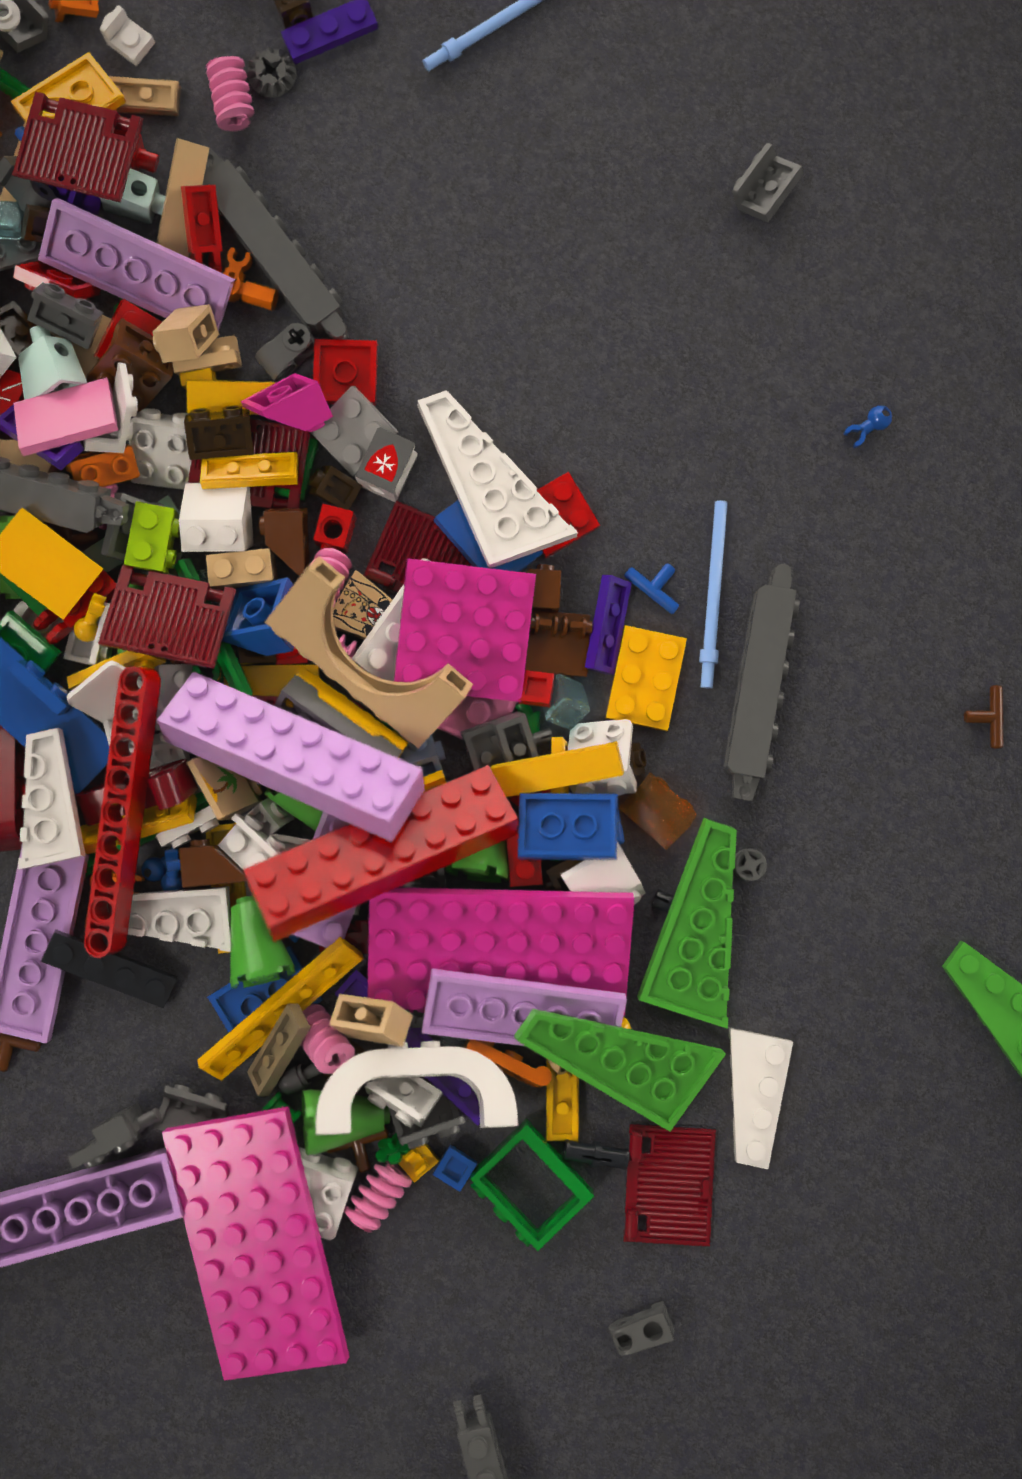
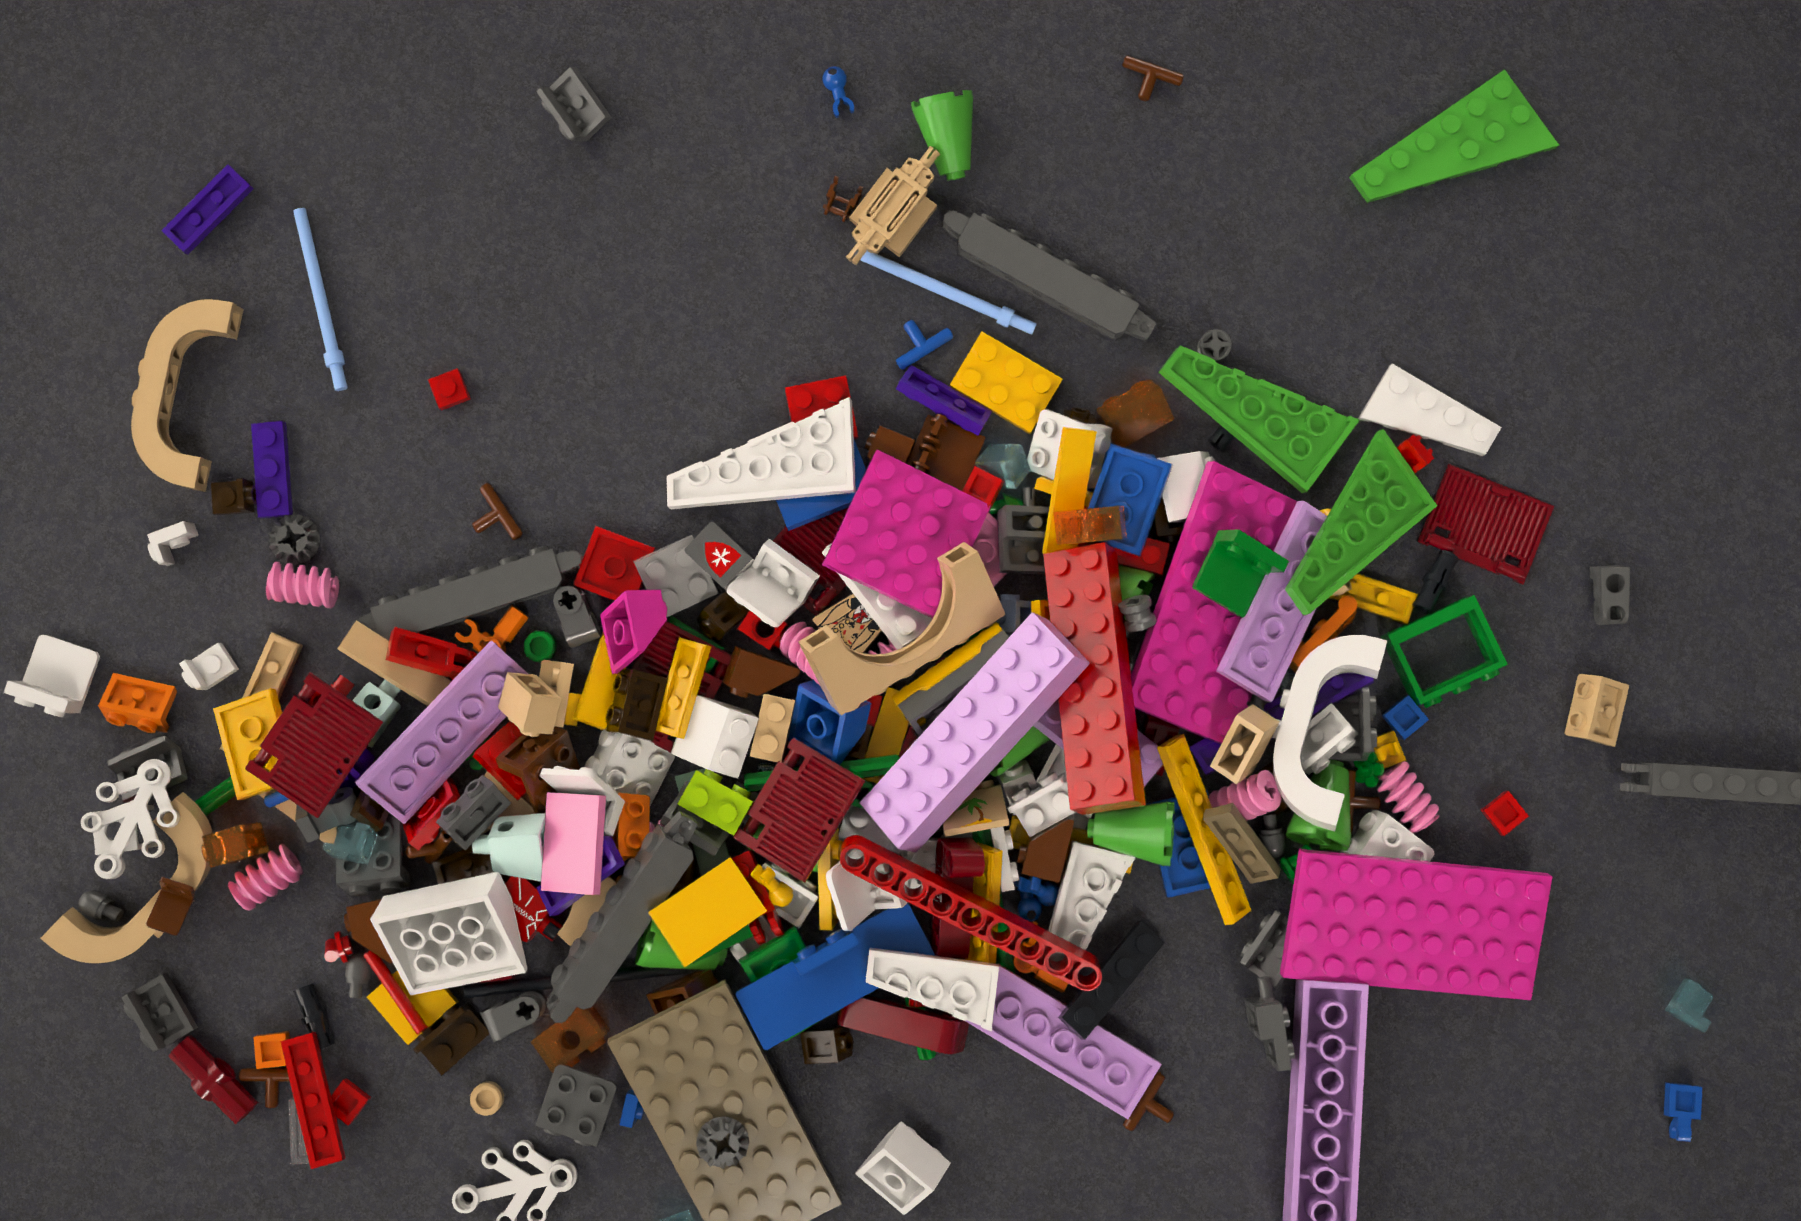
camera: 65 degrees left, 0 degrees up
none -> reddish brown piece [406,831,452,864]
none -> red plate [428,368,471,410]
none -> reddish brown piece [472,483,523,540]
none -> green tile [524,631,557,663]
none -> white bracket [726,539,820,627]
none -> reddish brown piece [823,175,864,223]
none -> tan piece [846,146,940,265]
none -> bright green cone [911,90,973,181]
none -> clear orange brick [1054,505,1127,545]
none -> dark grey wheel [1118,595,1157,632]
none -> green bracket [1192,529,1289,617]
none -> red tile [1397,434,1434,473]
none -> red plate [1481,791,1529,836]
none -> tan bracket [1565,674,1629,747]

